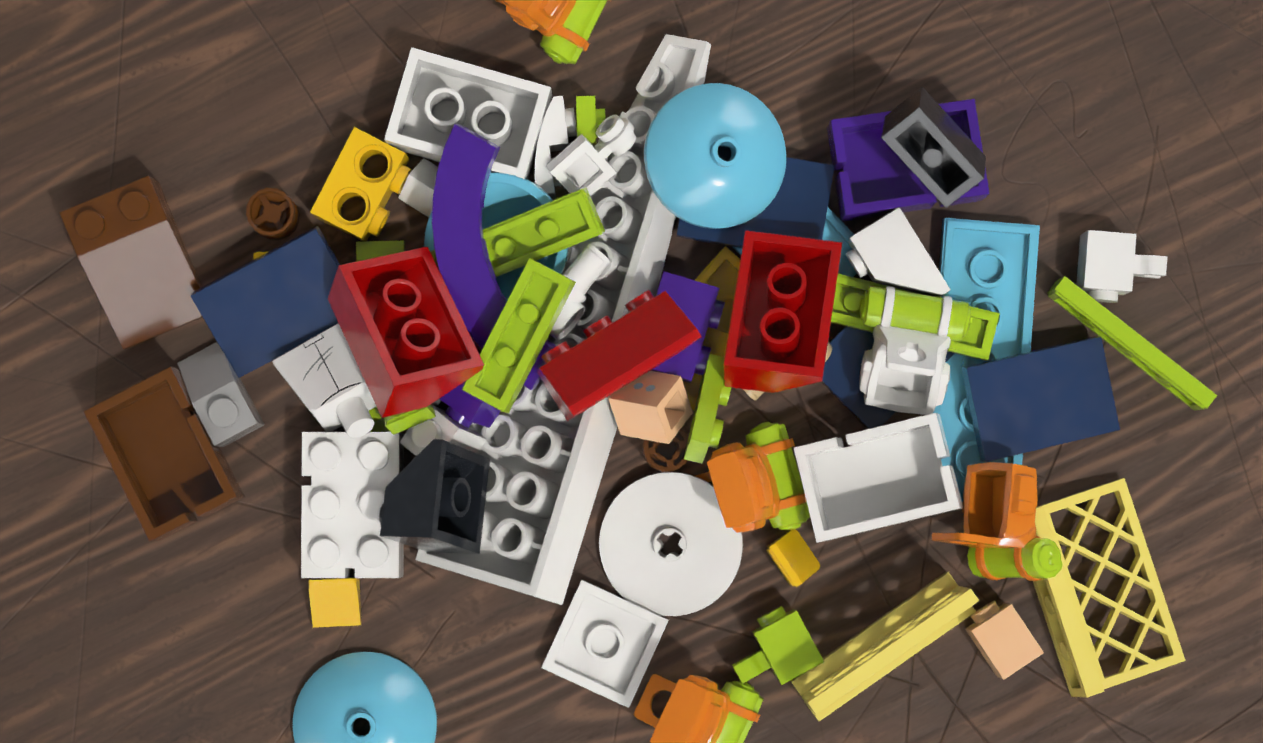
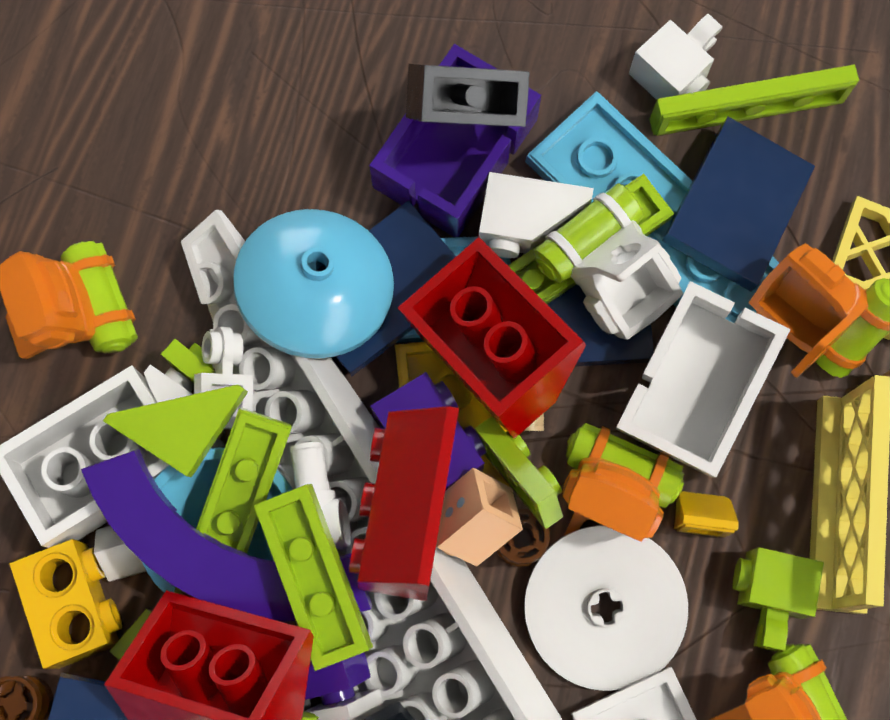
camera: 45 degrees left, 10 degrees down
none -> lime tile [103,384,248,478]

